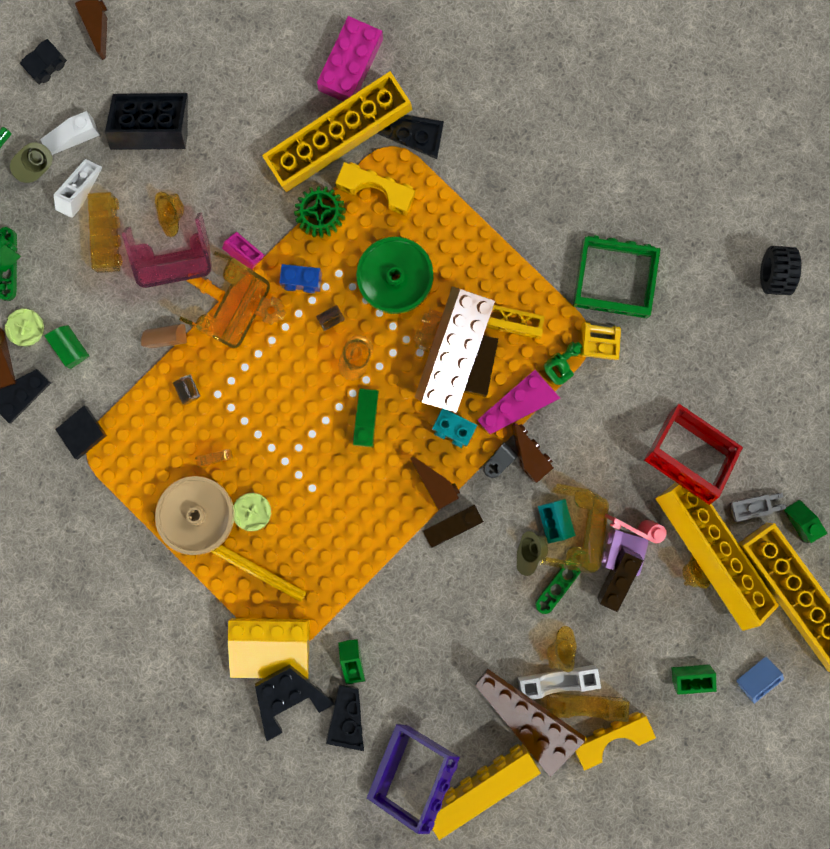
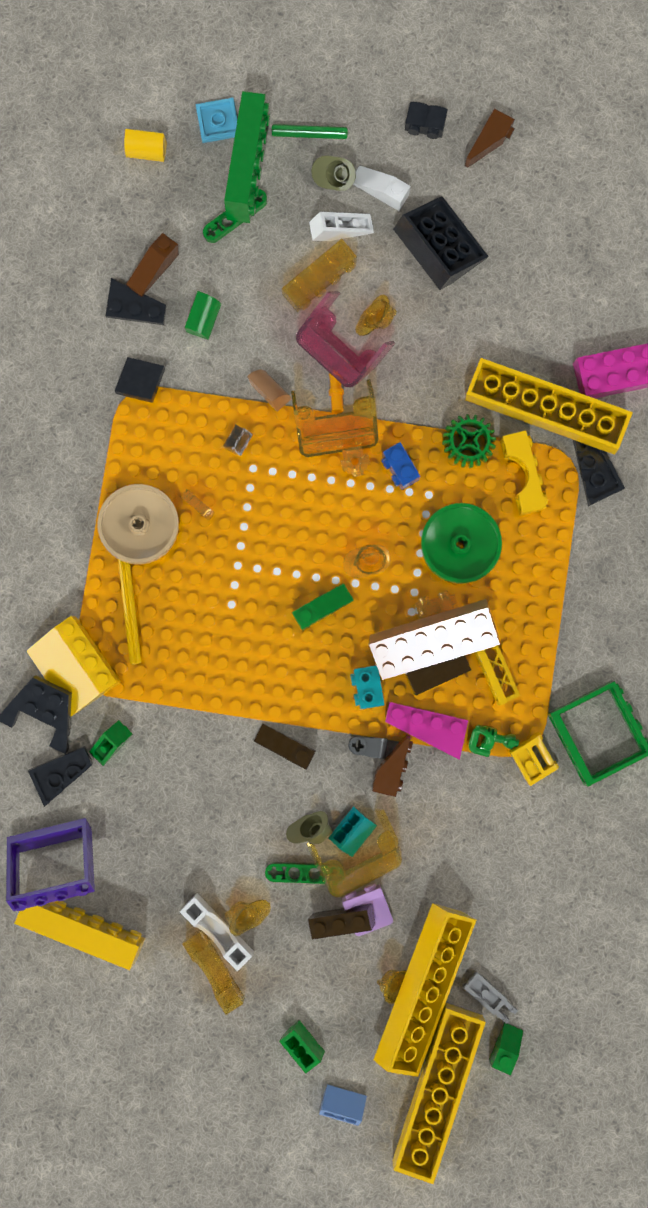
camera: 60 degrees right, 0 degrees up
yellowish green tile [4,308,44,347] -> none
dark pink slope [222,232,265,272] -> none
yellowish green tile [234,493,272,531] -> none
clear smoke piece [316,305,345,331] -> none
reddish brown slope [410,457,460,510] -> none
wing [475,668,585,777] -> none
yellow arch [575,712,656,771] -> none
coral door [604,514,667,544] -> none
red window [644,404,743,505] -> none

